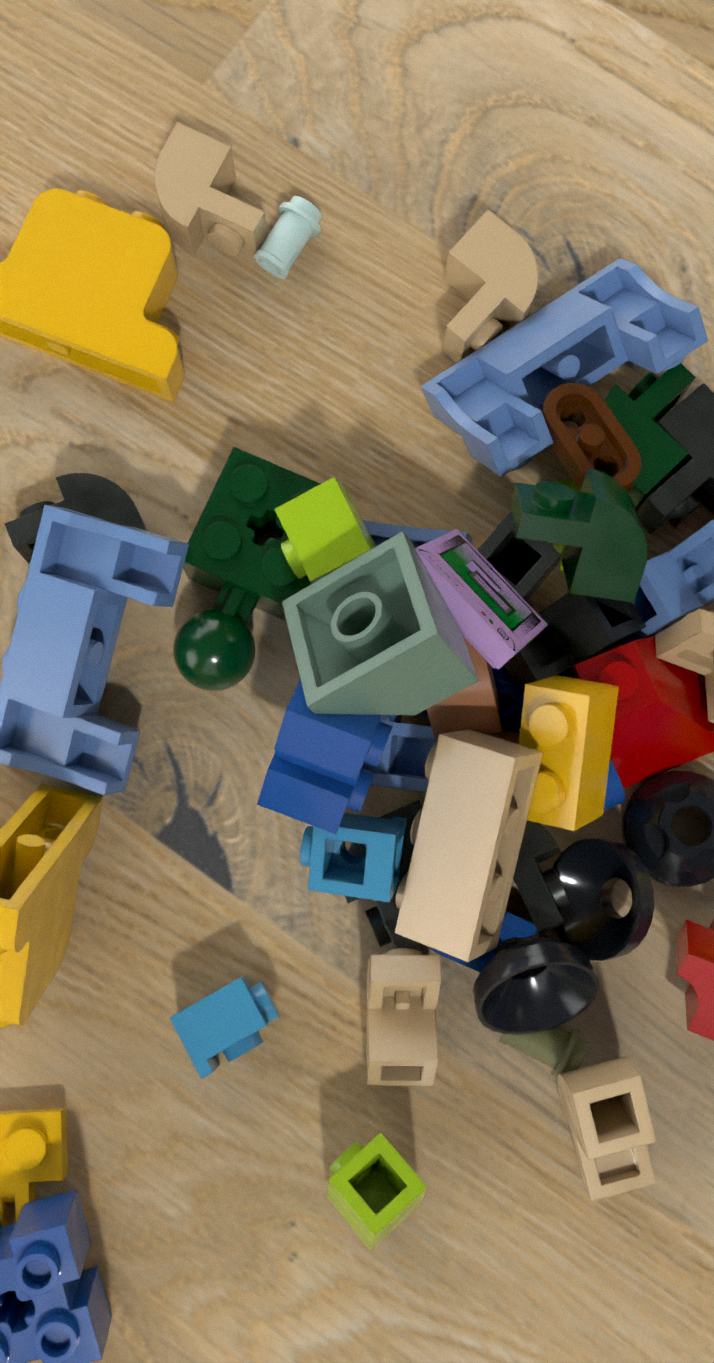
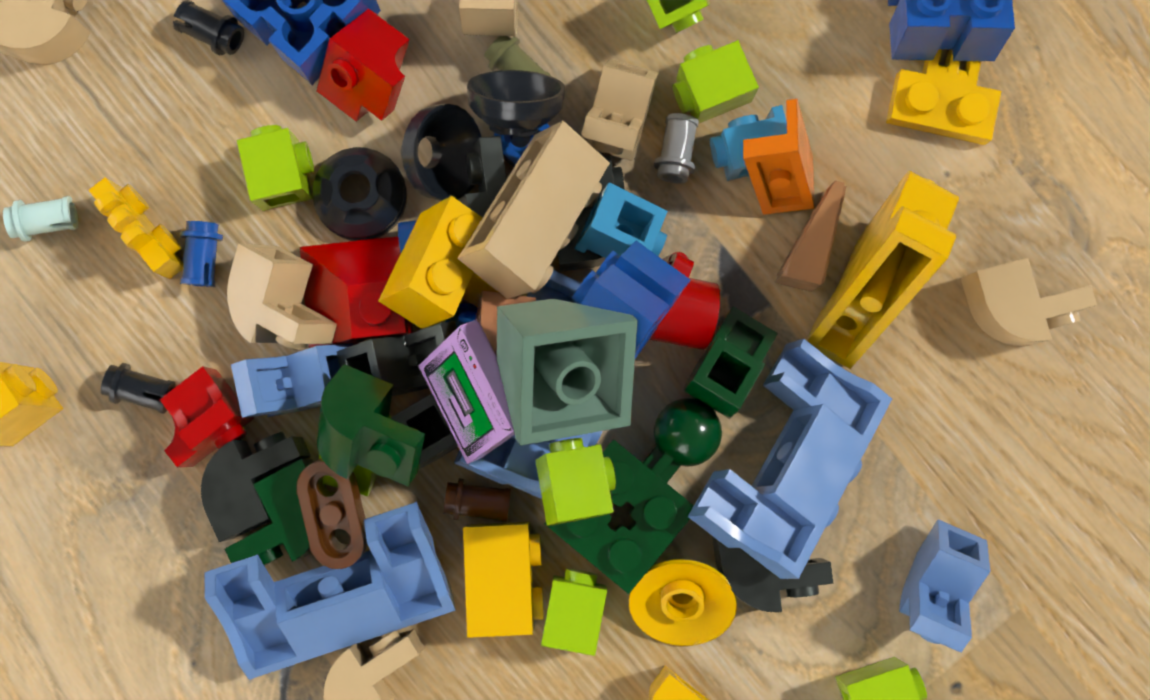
camera: 165 degrees left, 5 degrees up
none -> reddish brown pin [443,478,511,522]
none -> yellow brick [463,522,544,638]
none -> lime brick [541,568,607,656]
none -> yellow dish [629,559,737,646]
none -> red piece [649,252,720,350]
none -> light grey pin [654,113,699,183]
none -> lime brick [672,40,759,124]
none -> dark green brick [683,306,778,419]
none -> orange panel [743,98,815,215]
none -> medium nougat slope [775,180,847,292]

